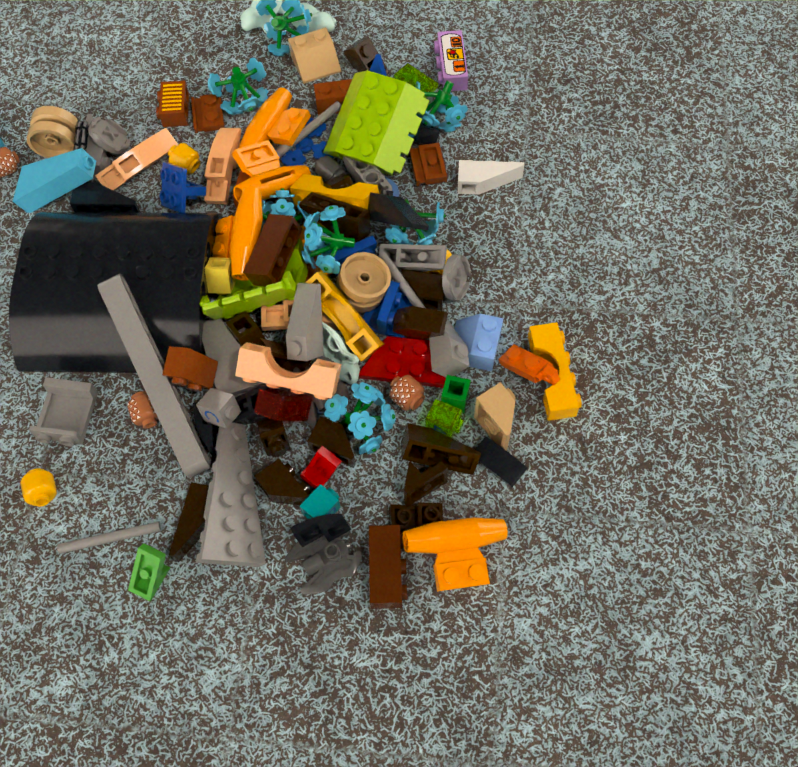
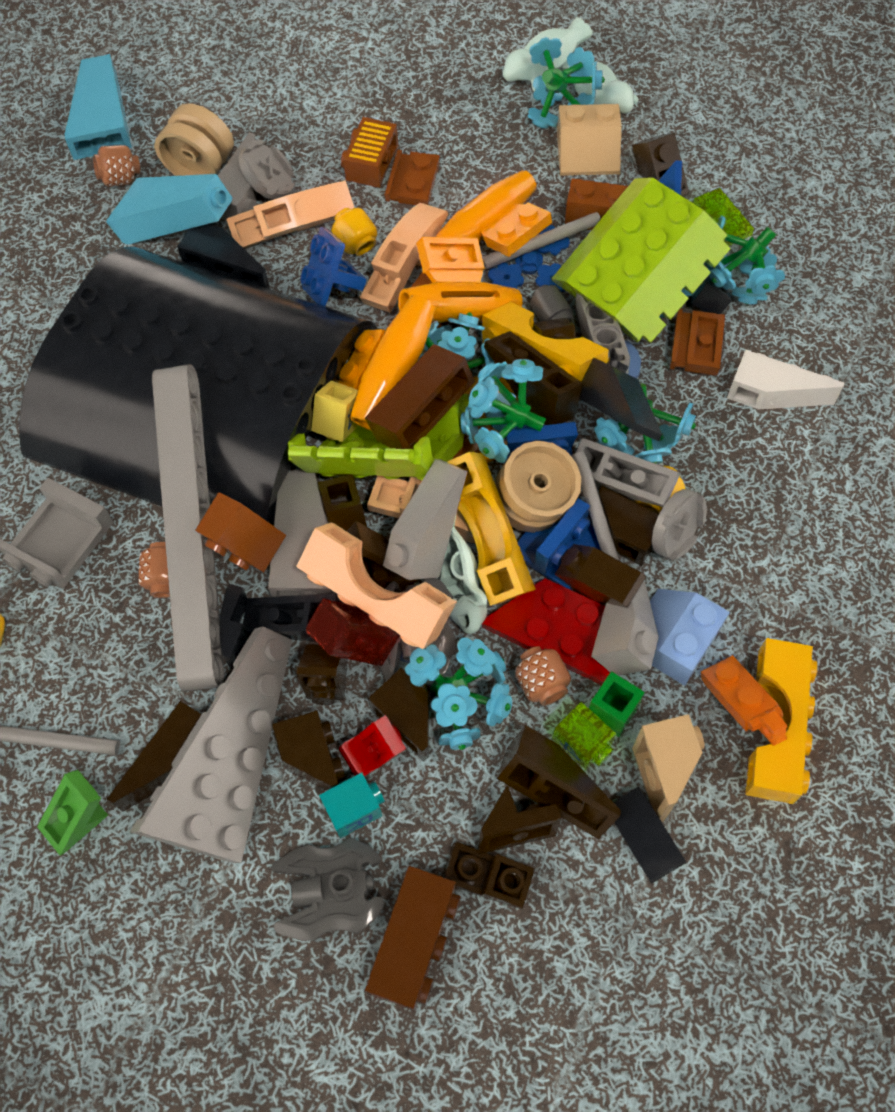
camera: 20 degrees right, 0 degrees up
black axle [73,120,89,151] -> none
light grey brick [196,388,241,429] -> none
medium azure plant [208,58,269,115] -> none
black slope [290,514,351,547] -> none
light orange plate [402,517,508,592] -> none
brick [434,30,468,91] -> none

